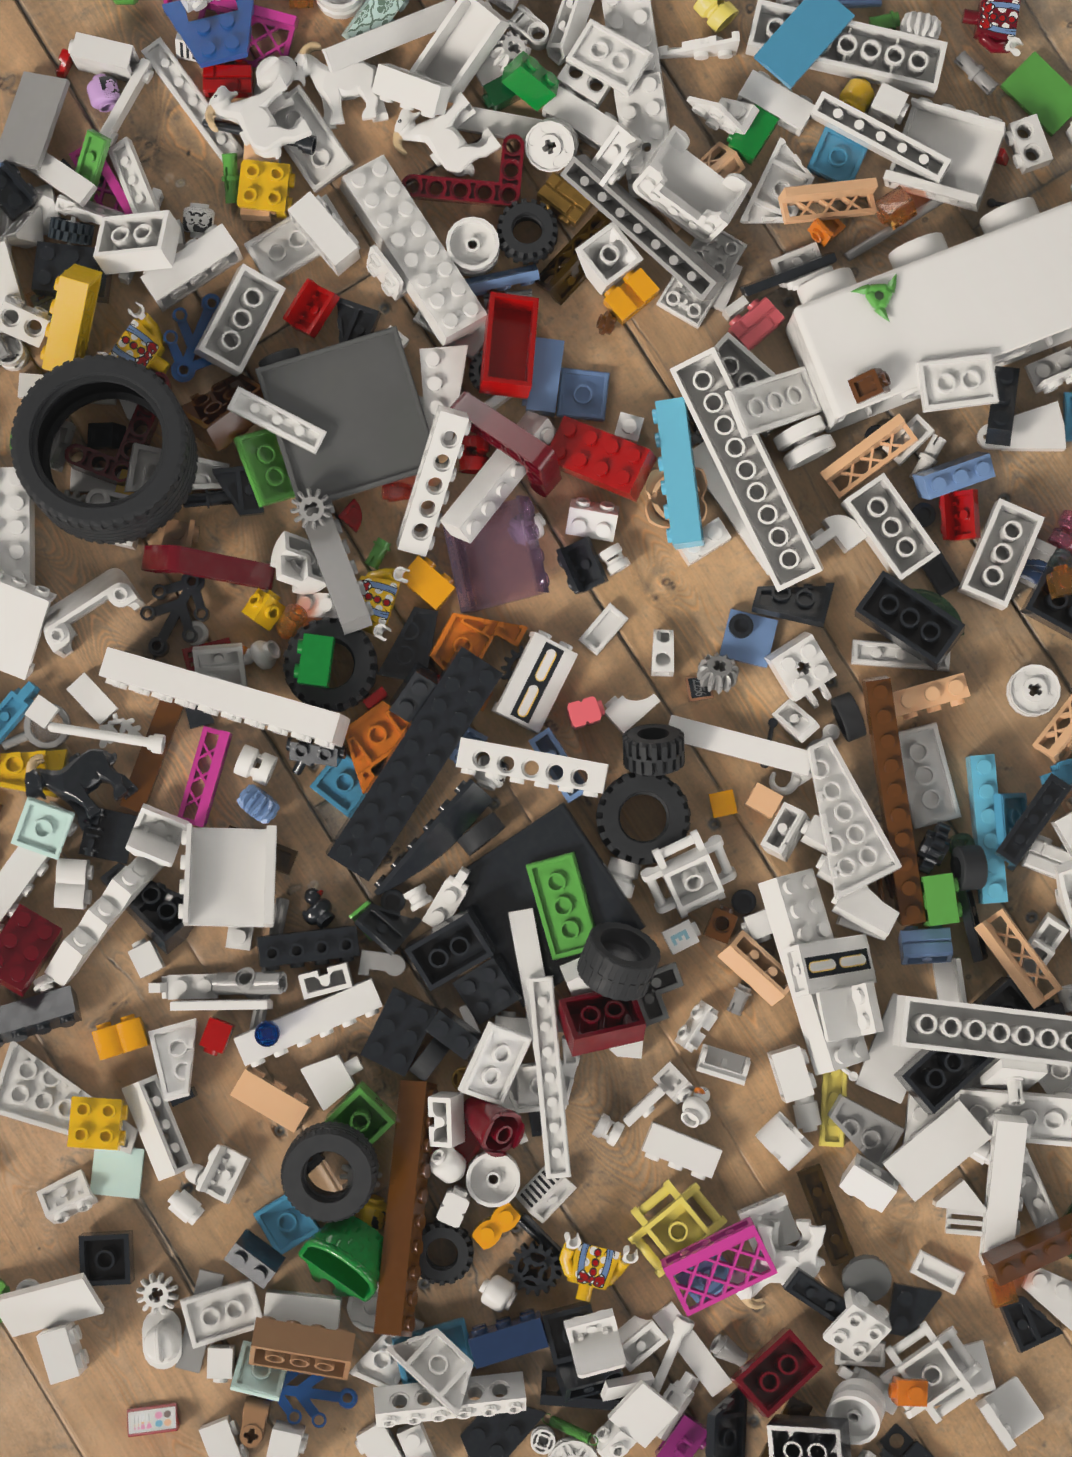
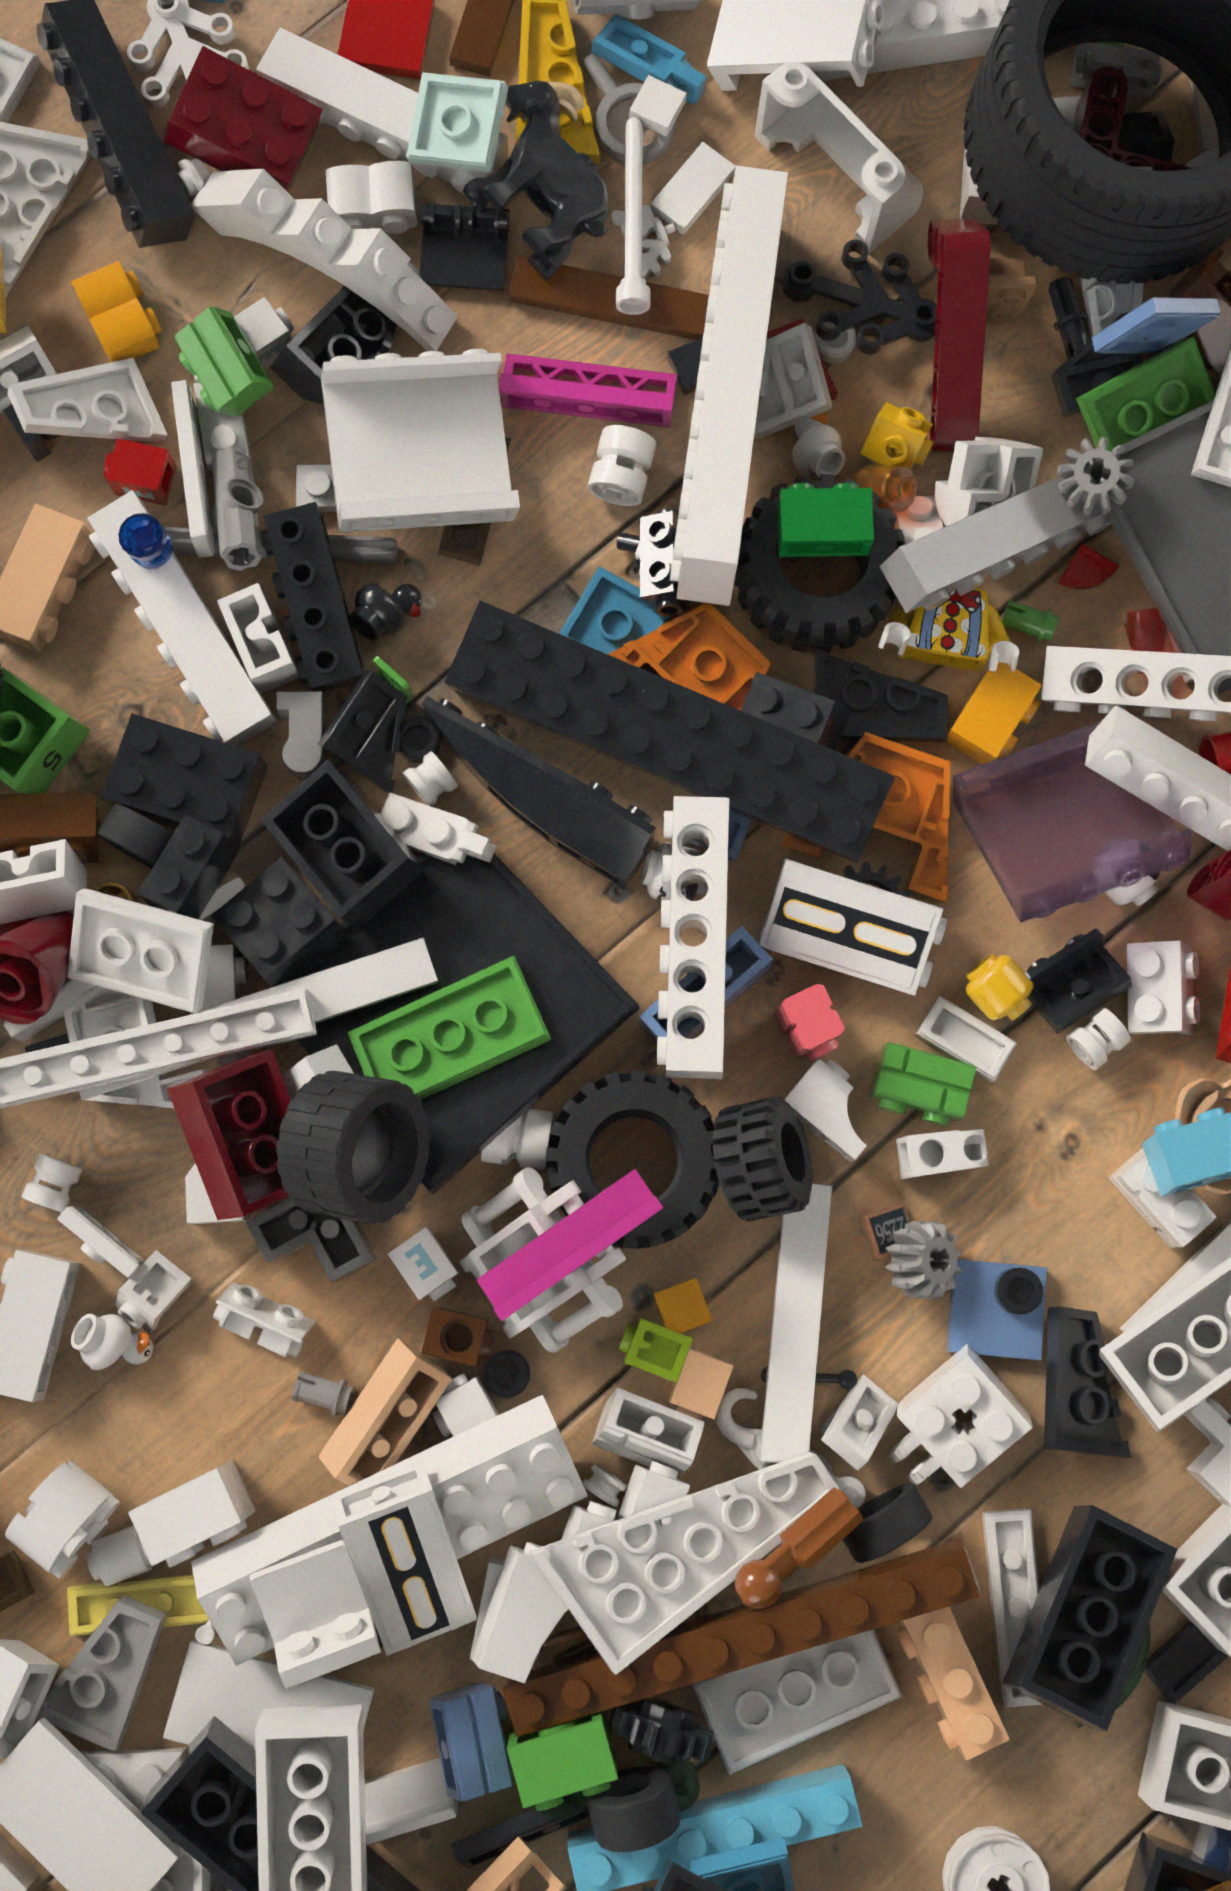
camera: 80 degrees right, 5 degrees down
white bracket [125,803,189,867] -> none
medium blue gear [237,784,280,824] -> none
white torso [300,1054,364,1111] -> none
red tile [363,686,388,710] -> none
black tyre [457,812,505,856] -> none
white hinge [695,1044,751,1086] -> none
none -> bright green brick [175,306,274,417]
none -> dark pink fence [476,1169,663,1322]
none -> white bush [582,1464,628,1507]
none -> lime bracket [618,1318,693,1383]
none -> dark orange piece [735,1487,864,1609]
none -> bright green brick [869,1042,976,1127]
none -> yellow head [965,953,1034,1021]
none -> medium blue tile [1092,298,1221,353]

